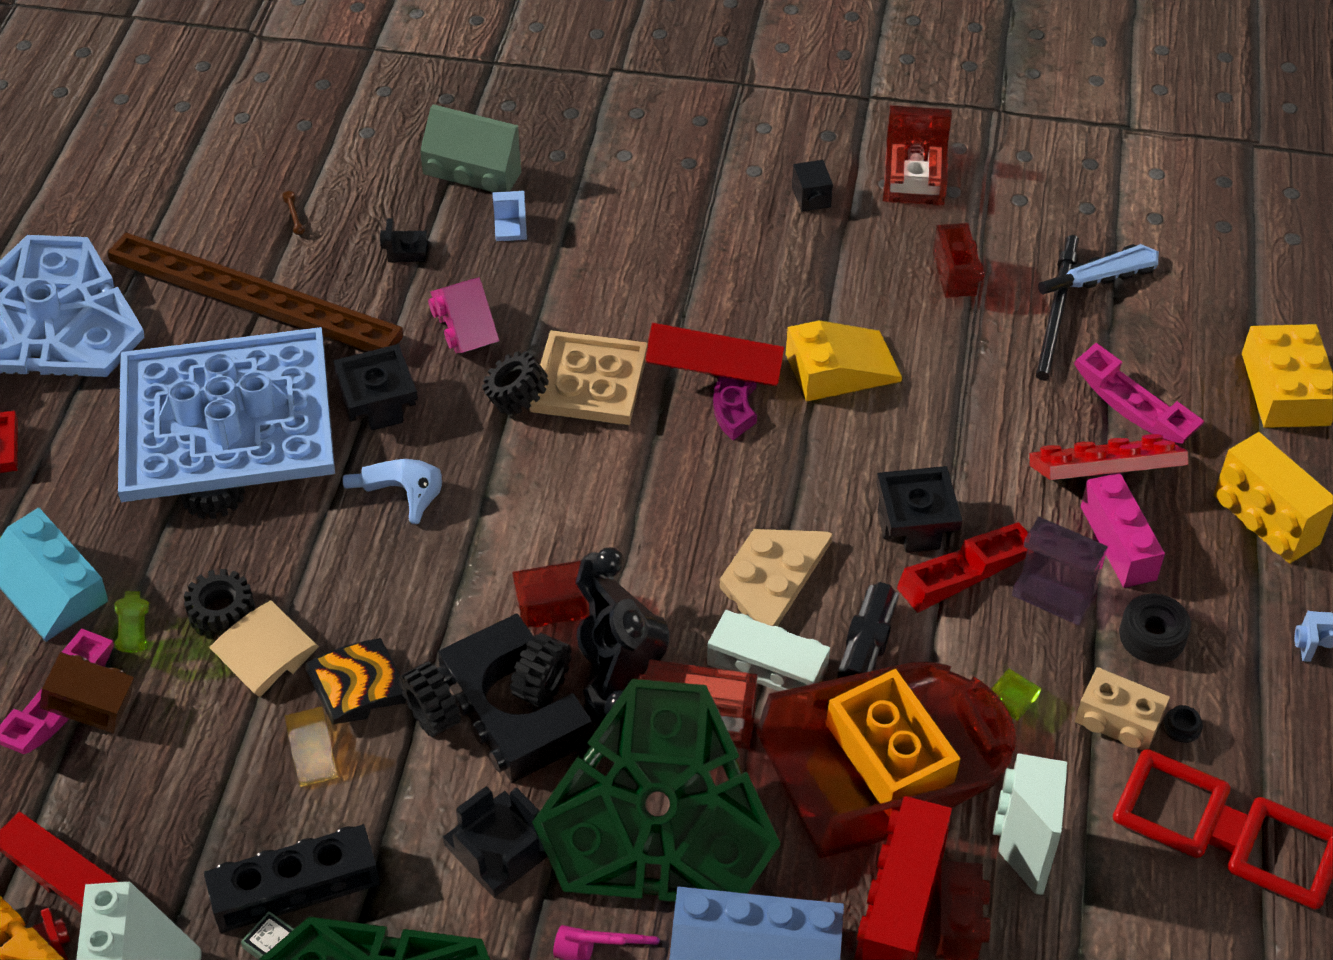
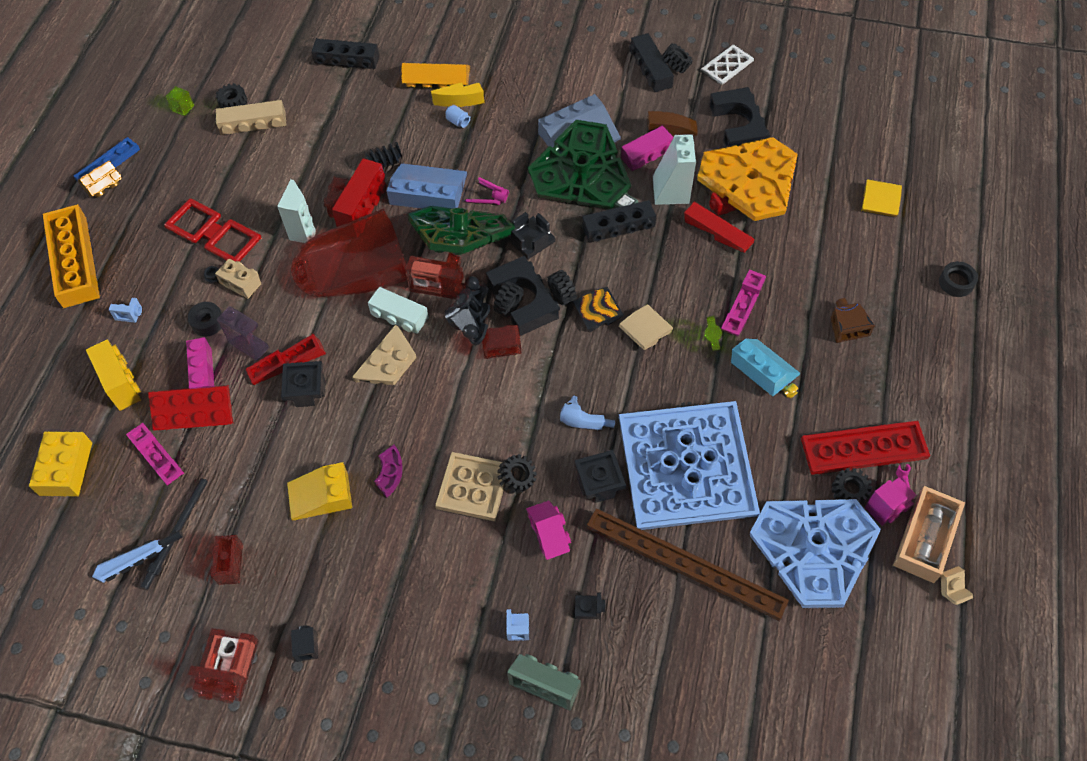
camera: 175 degrees left, 10 degrees up
reddish brown brick [40,652,134,733] -> none
black tyre [184,569,255,640] -> none
reddish brown hinge [282,191,305,235] -> none
clear yellow slope [284,706,339,787] -> none
red panel [645,323,784,386] -> none
light orange brick [826,669,961,815] -> none
black piece [837,582,899,689] -> none
clear neon green plate [986,668,1041,721] -> none

